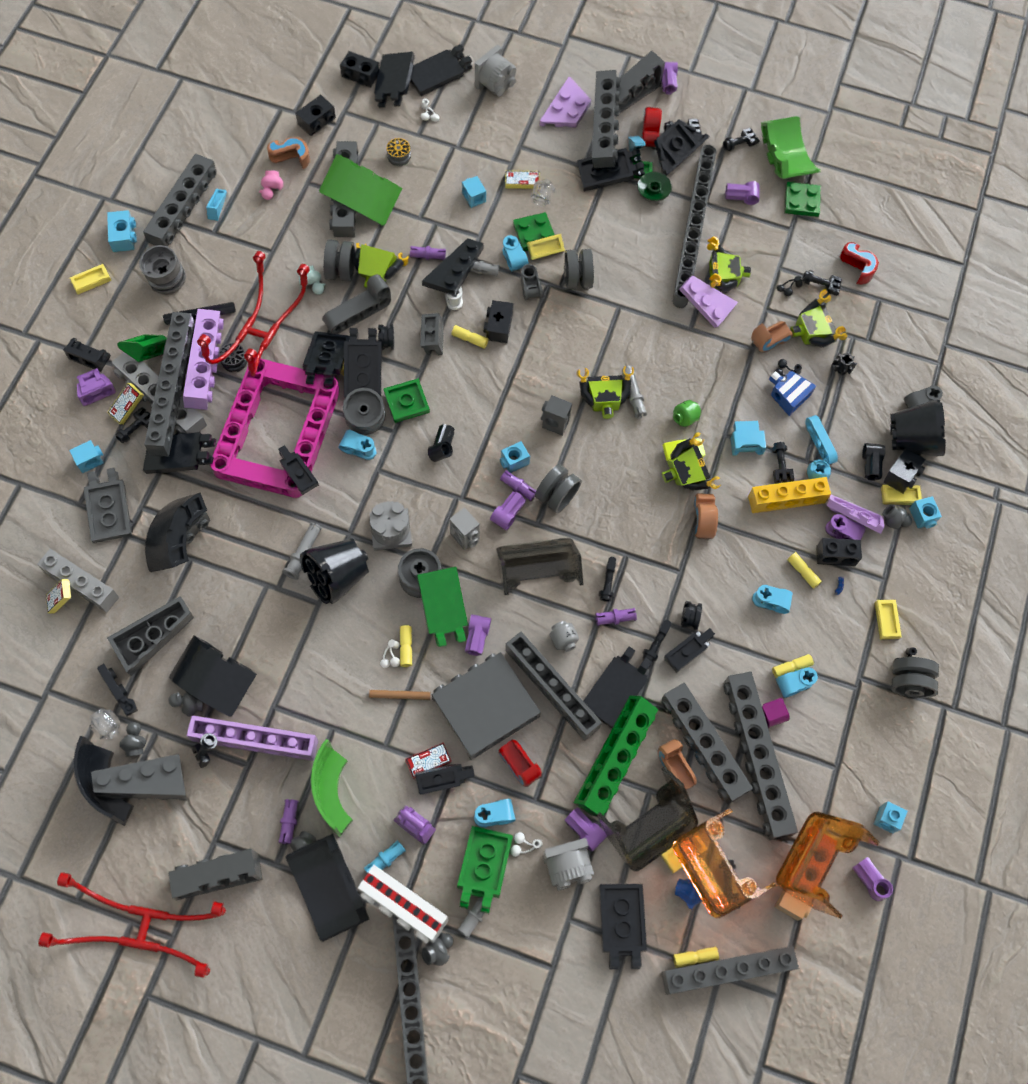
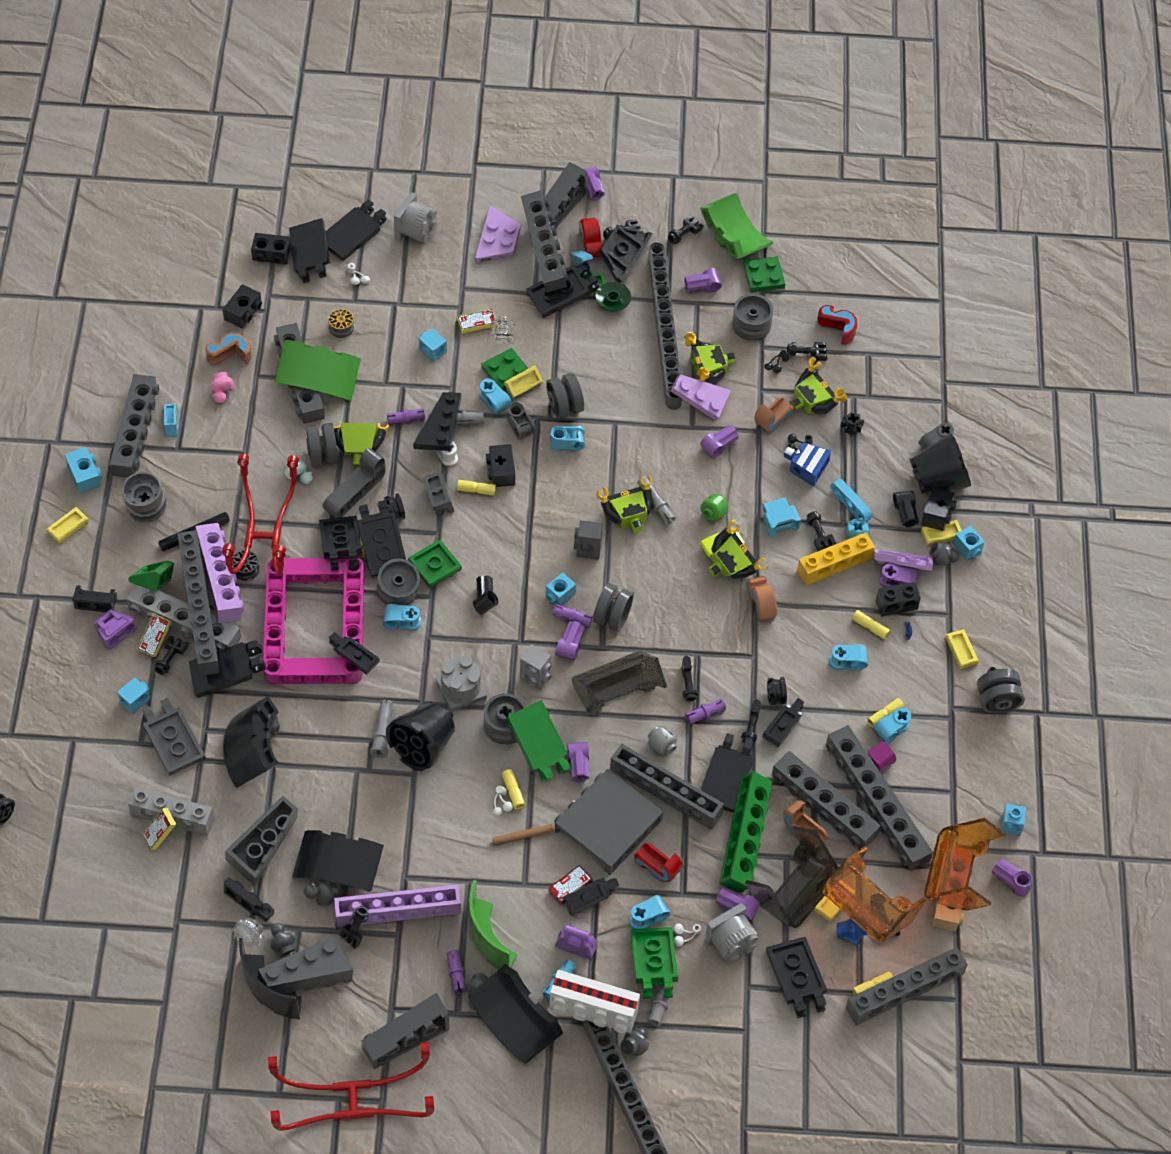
camera: 15 degrees left, 10 degrees down
none -> medium azure piece [549,426,585,451]
none -> medium lavender piece [700,425,739,458]
none -> dark grey wheel [732,294,773,340]

